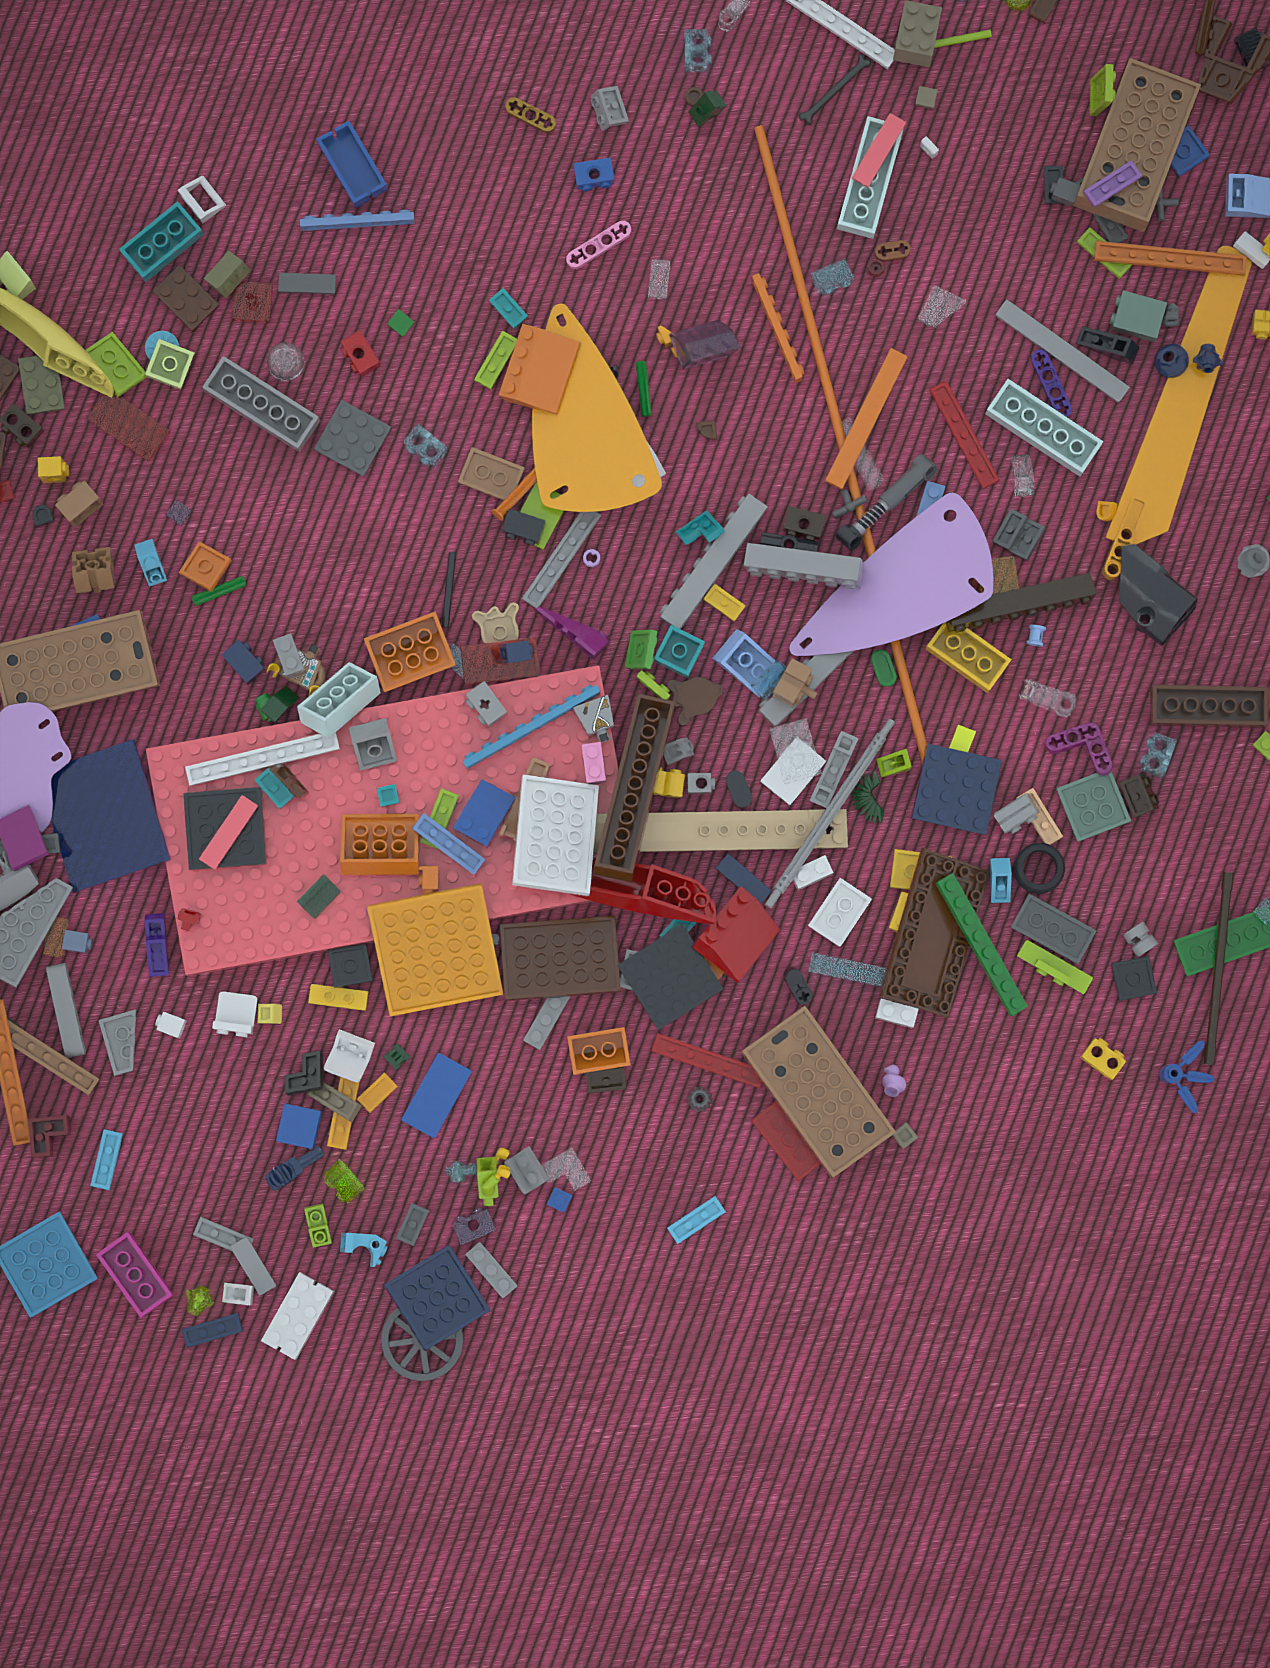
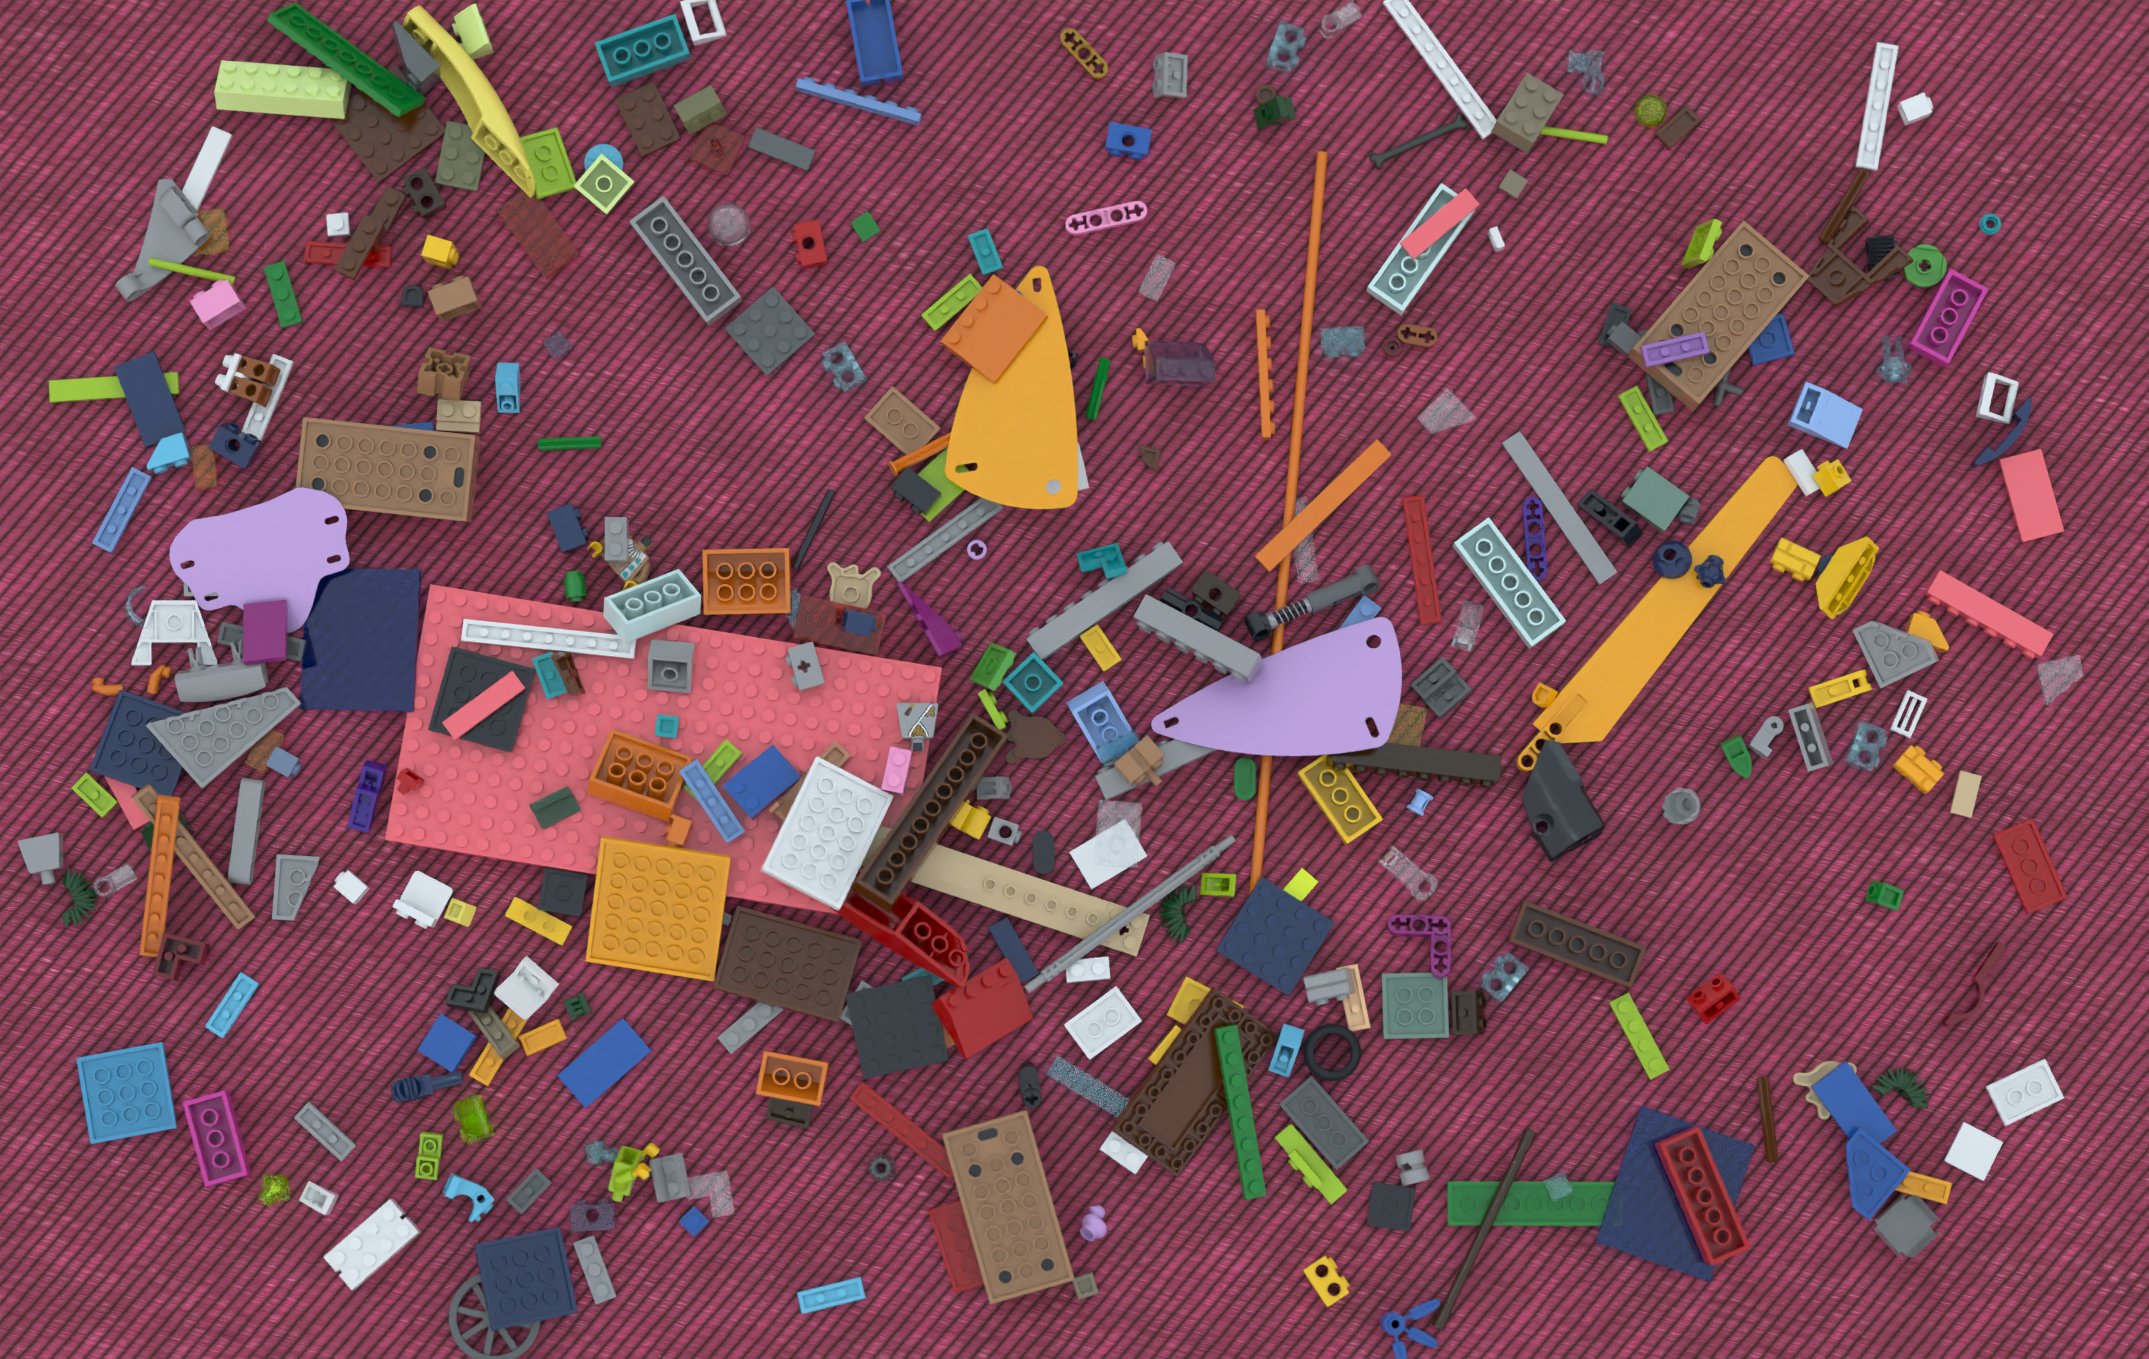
camera: 20 degrees right, 0 degrees up
orange tile [179,541,232,592] -> none
dark blue tile [182,1313,243,1348] -> none
light grey tile [230,1236,276,1296] -> none
dark green slope [260,685,300,723] -> none
dark azure plate [463,685,600,769] -> none
light grey slope [810,731,859,808] -> none
dark grey piece [832,490,868,519] -> none
orange tile [1094,241,1247,276] -> none
none -> tan plate [436,399,482,433]

